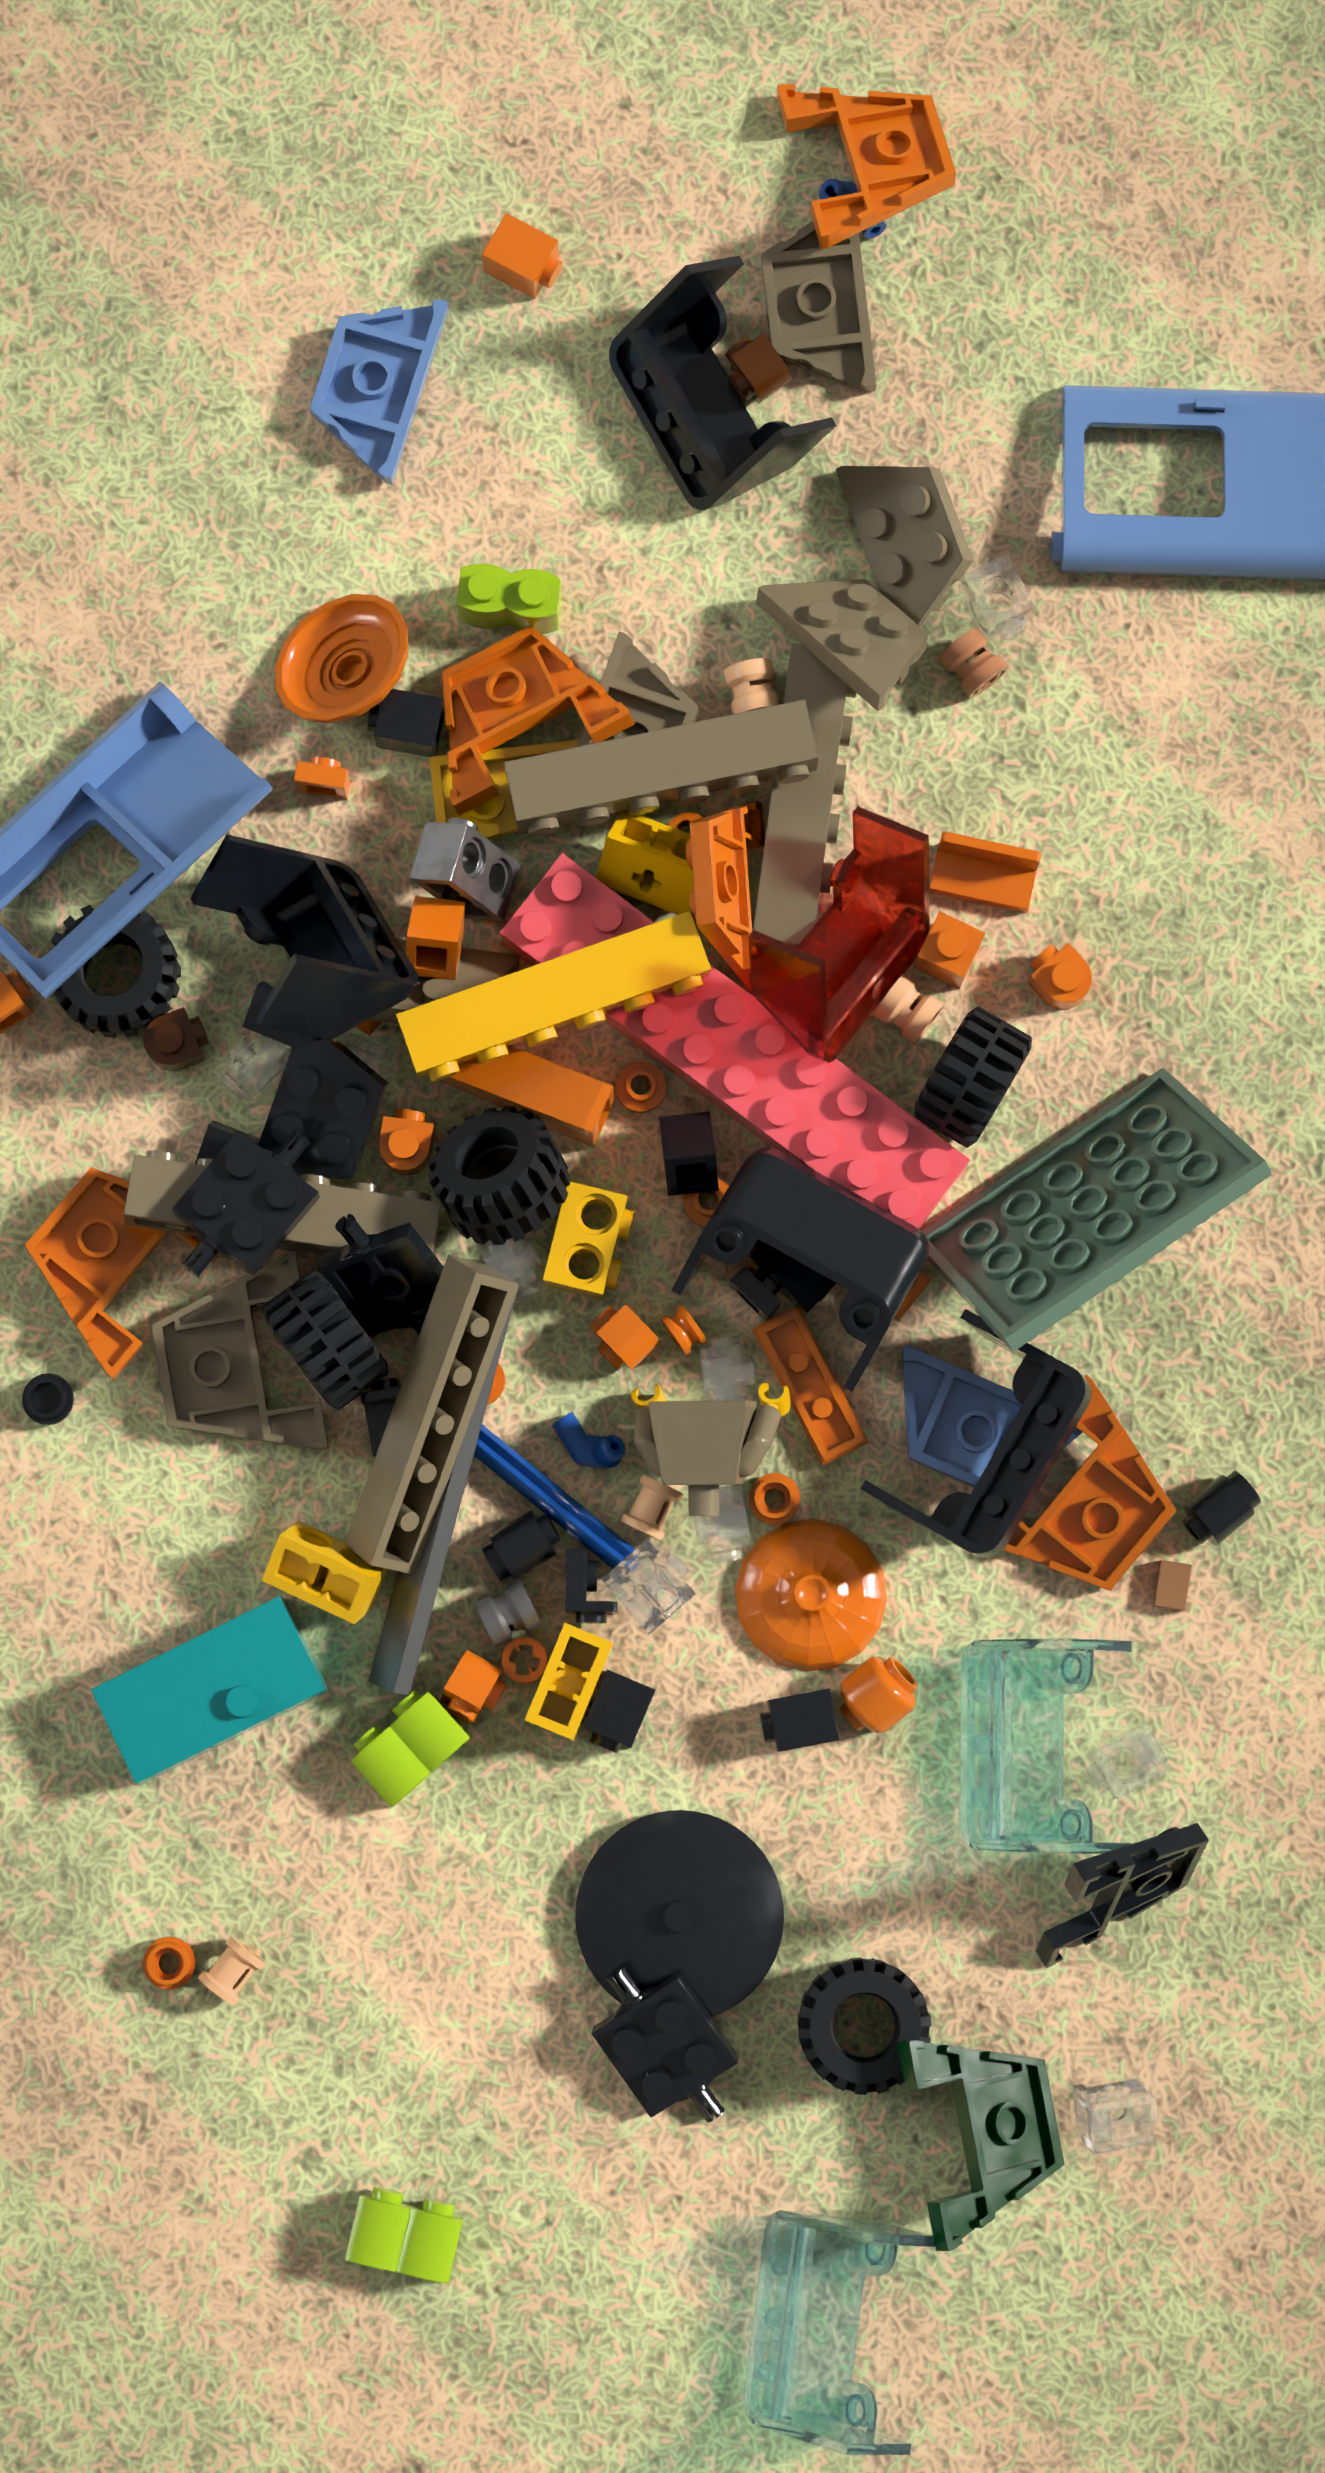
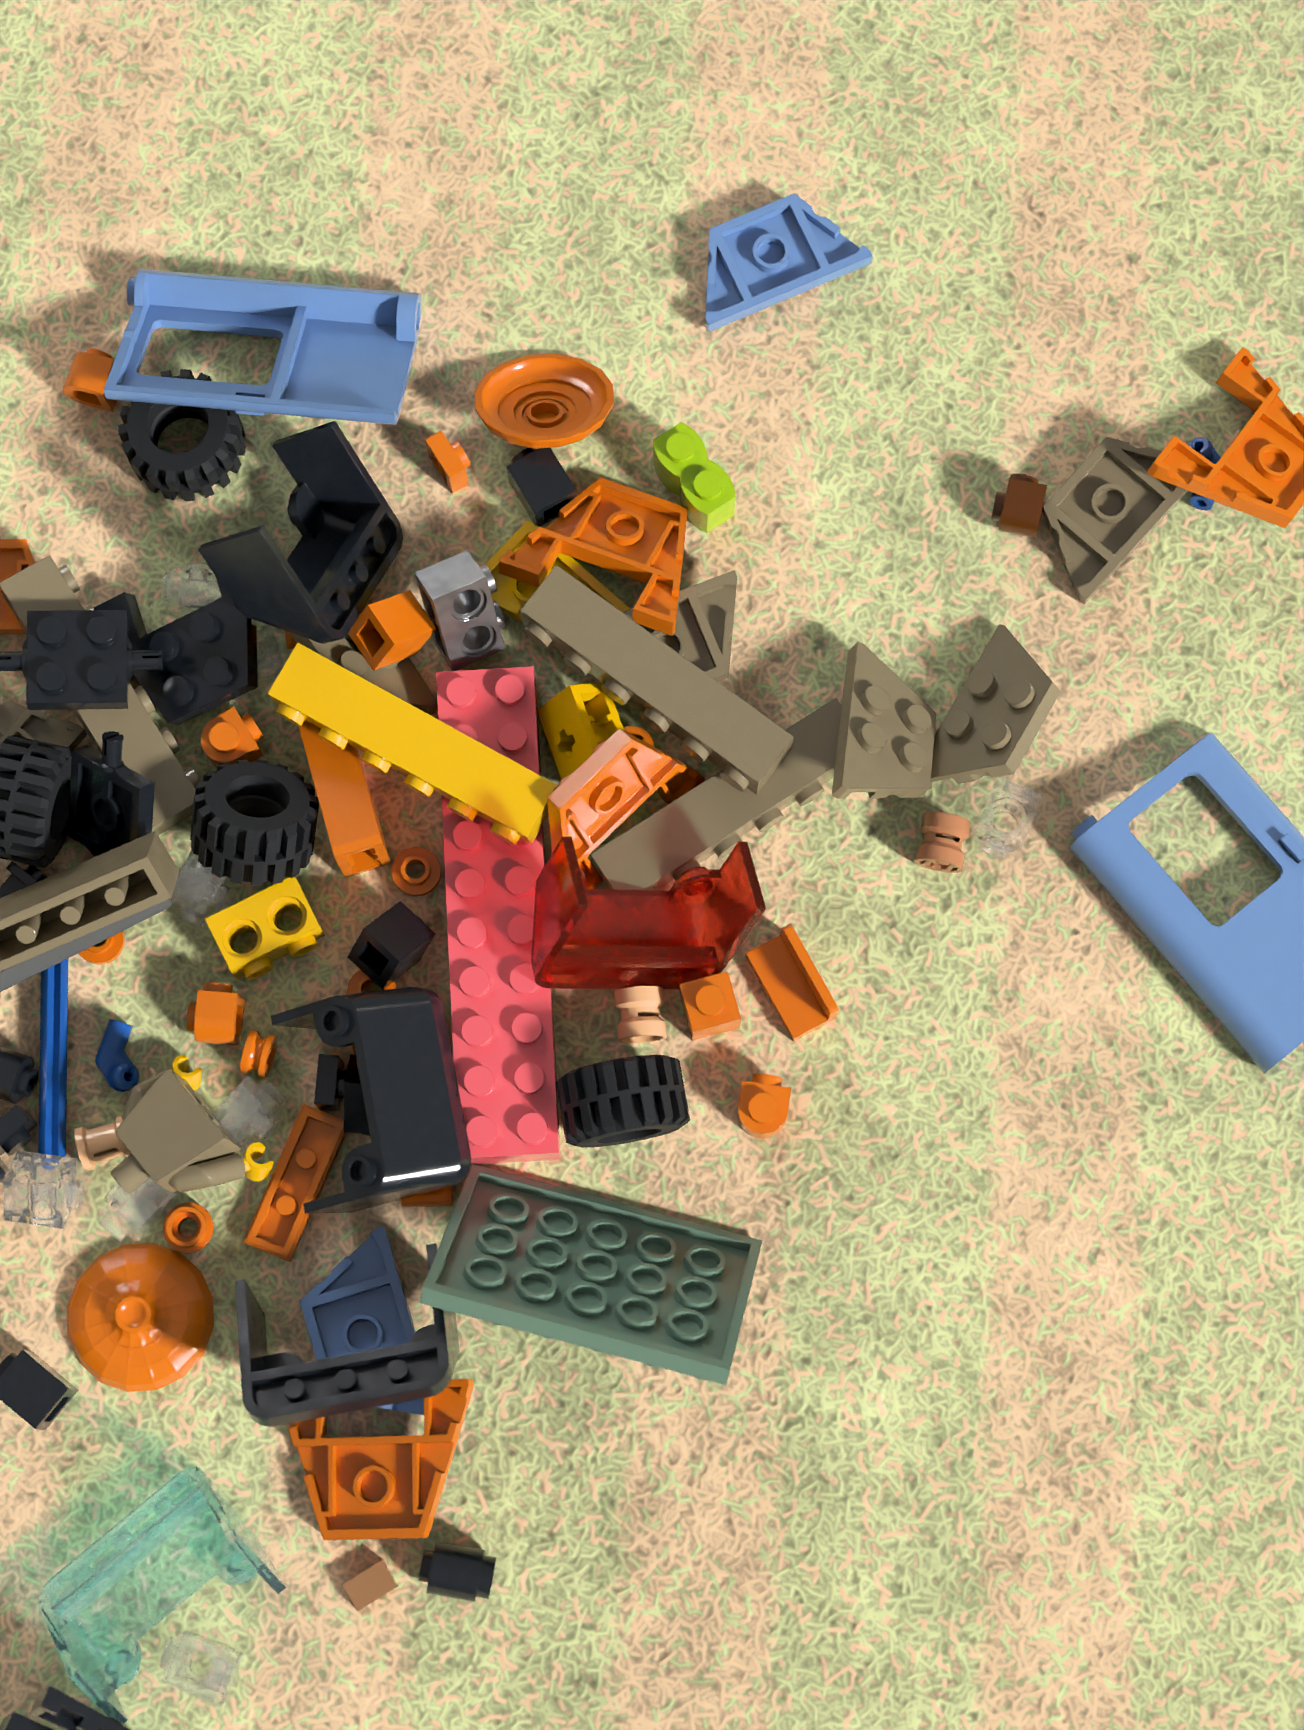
camera: 50 degrees right, 5 degrees down
reddish brown plate [143,1007,209,1071] -> none
orange brick [482,213,563,299] -> none
black windscreen [609,256,837,510] -> none
light nougat wheel [723,658,781,714] -> none
orange head [840,1657,918,1733] -> none

